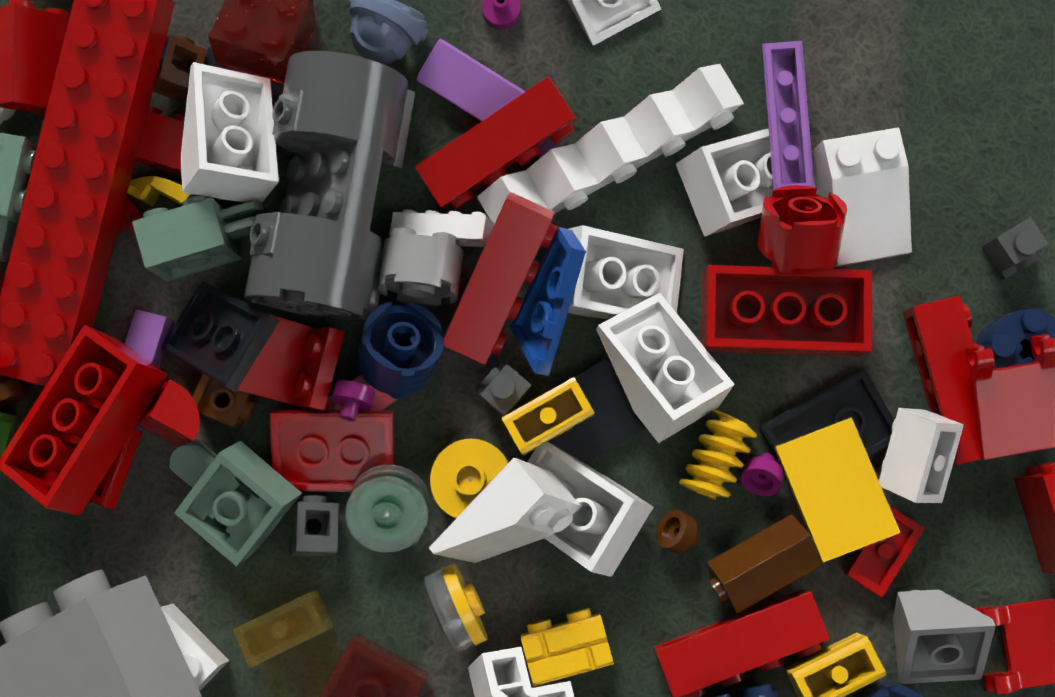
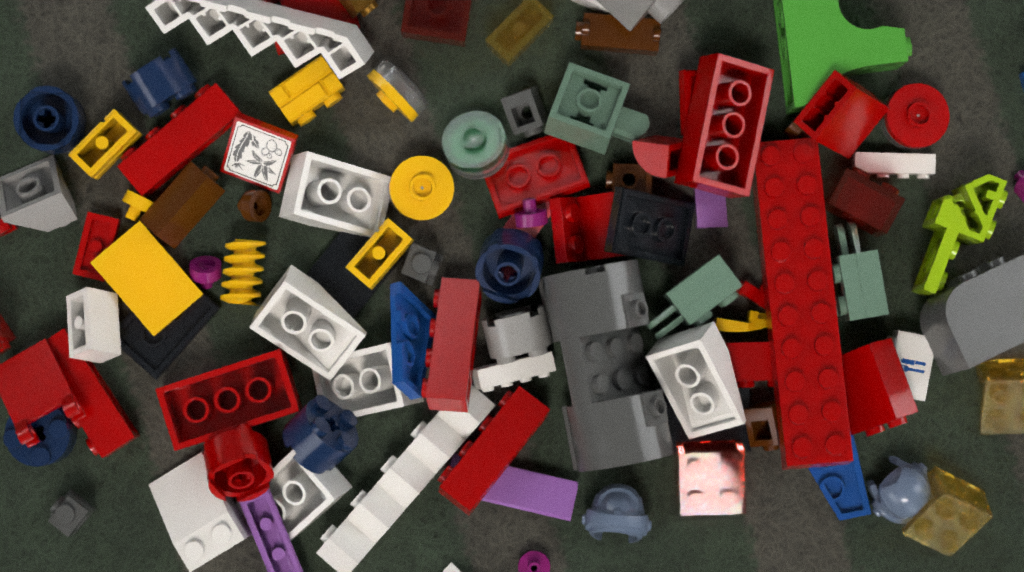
camera: 160 degrees right, 5 degrees up
white slope [429,458,581,563] -> none
none -> yellow tile [122,189,154,222]
none -> tile [220,112,299,194]
none -> dark blue brick [282,395,359,474]
none -> reddish brown brick [575,13,661,56]

